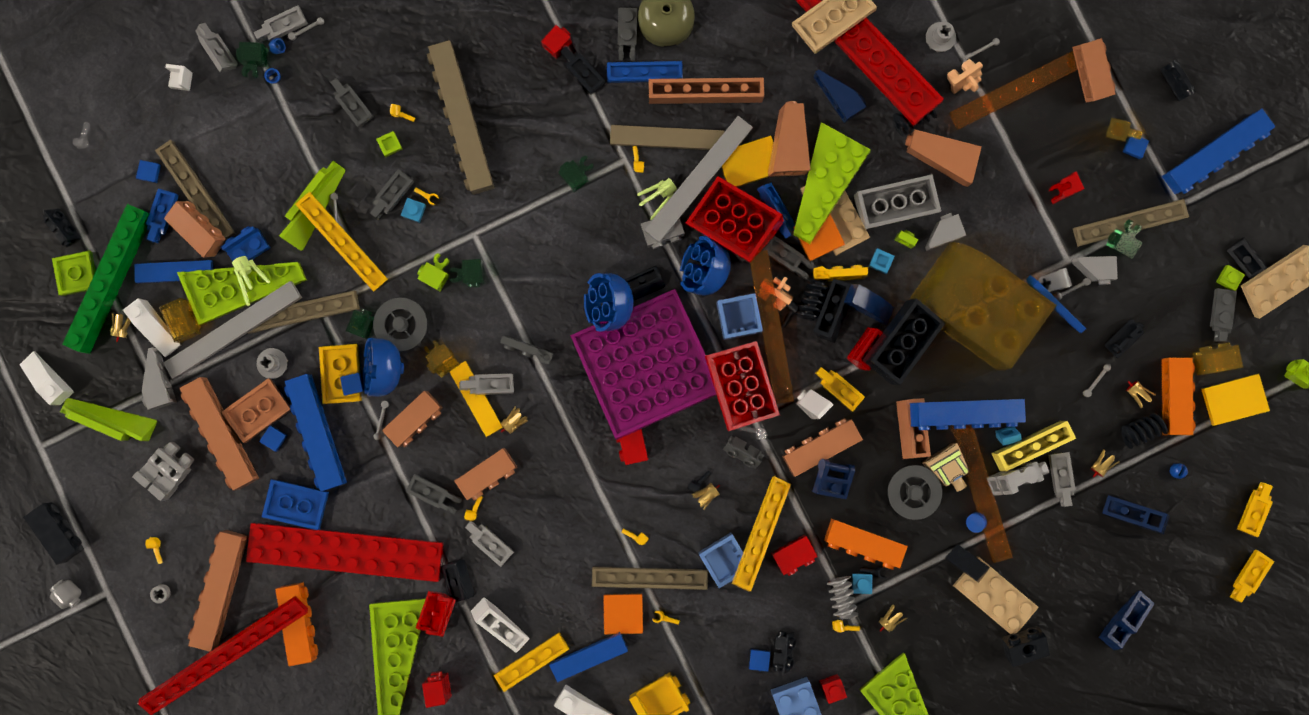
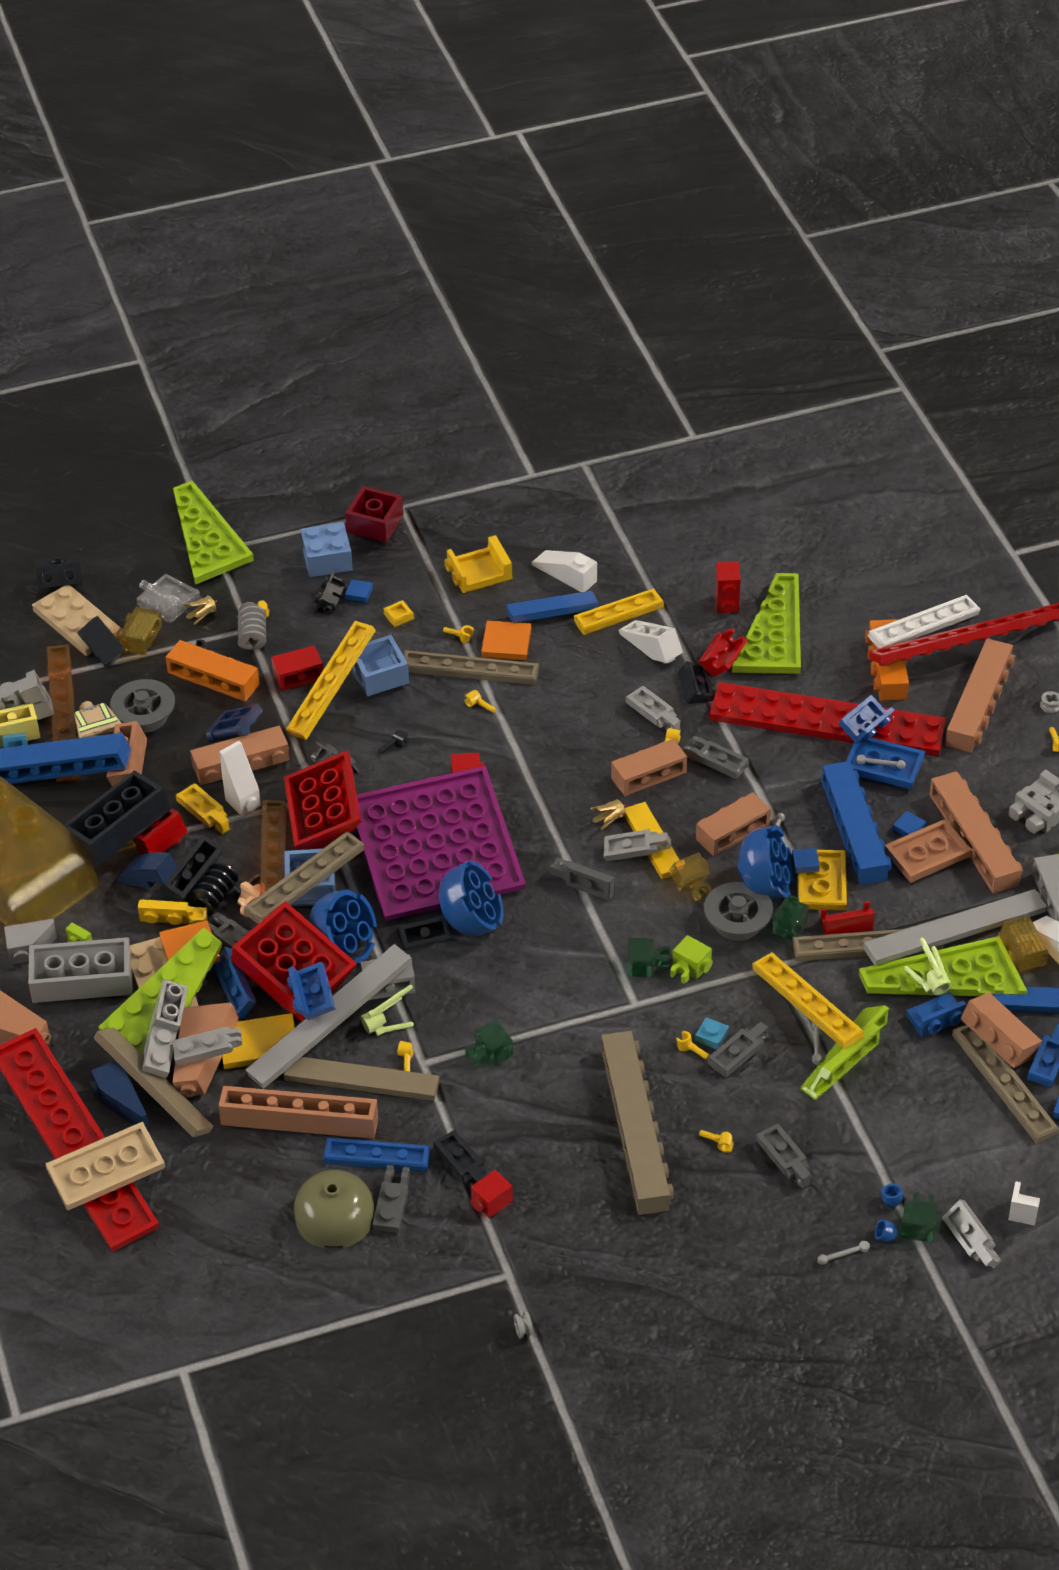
camera: 170 degrees left, 40 degrees down
light grey hinge [254,5,308,42] -> none
light grey gear [257,348,288,379] -> none
lime plate [376,131,403,157] -> none
pearl gold piece [692,483,720,510] -> none
red brick [819,674,847,704] -> none
dark azure plate [852,573,872,594] -> none
dark azure plate [868,248,895,274] -> none
blue tile [966,512,987,533] -> none
none -> dark tan tile [94,1027,213,1137]
none -> clear yellow brick [116,606,162,655]
none -> clear plate [136,574,200,622]
none -> light grey slope [142,979,188,1078]
none -> light grey hinge [173,1027,242,1066]
none -> dark tan tile [244,832,365,924]
none -> blue bracket [287,962,336,1020]
none -> yellow tile [383,600,414,627]
none -> red hinge [819,901,875,935]
none -> bracket [838,695,895,744]
none -> light grey hinge [857,755,906,769]
none -> white tile [867,595,981,648]

